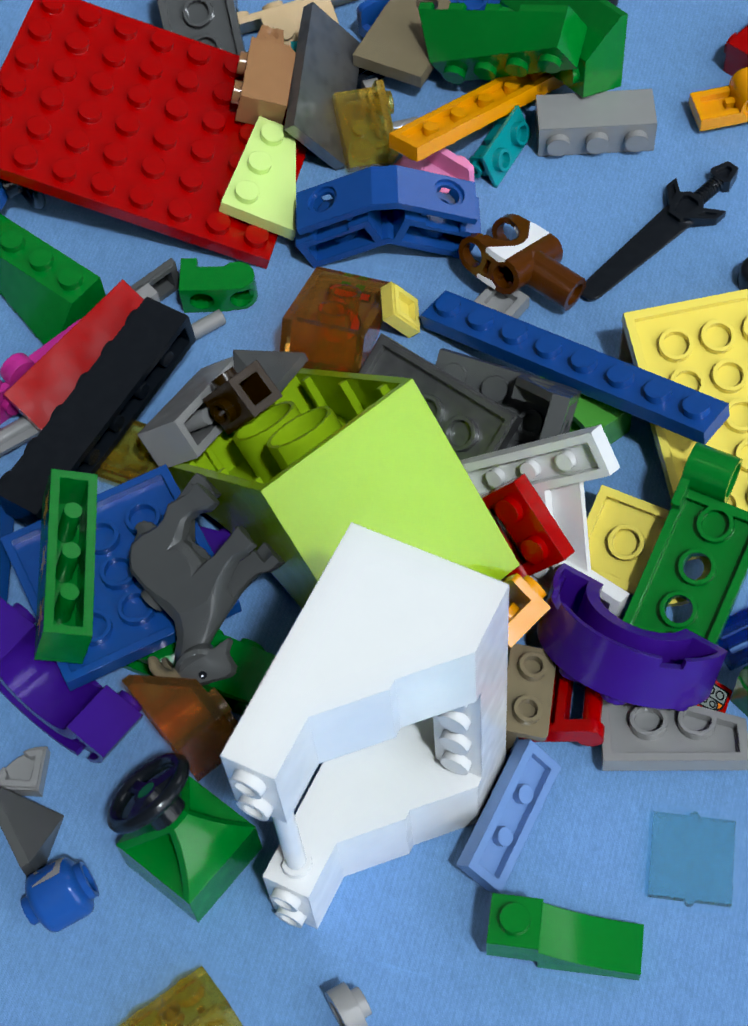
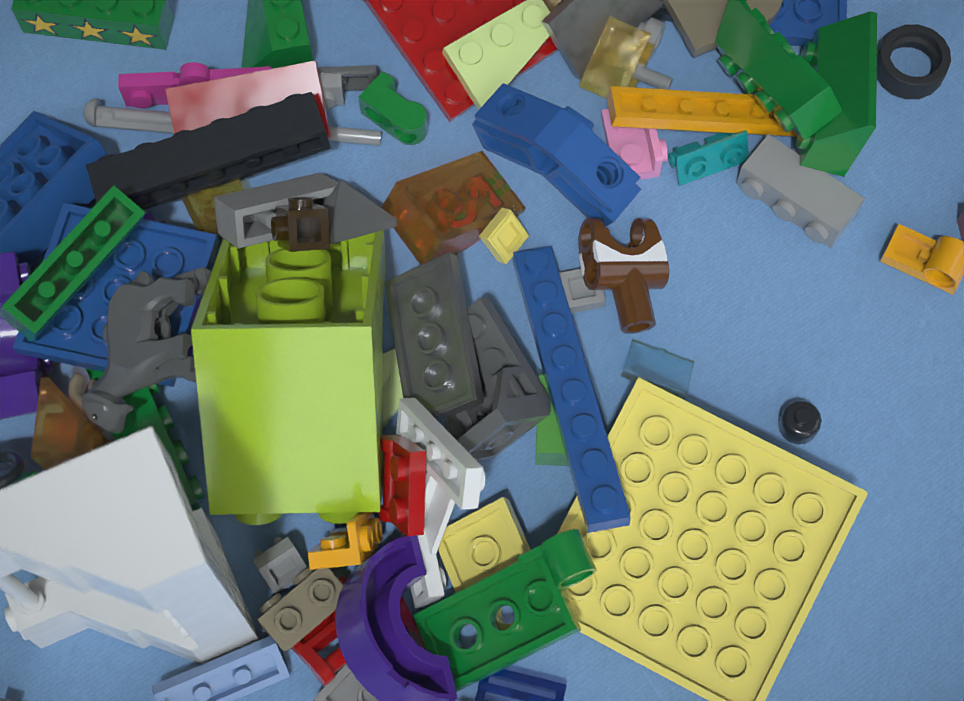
camera: 35 degrees right, 10 degrees up
black sword [582,161,739,300] -> none
none -> clear light blue piece [621,339,694,400]

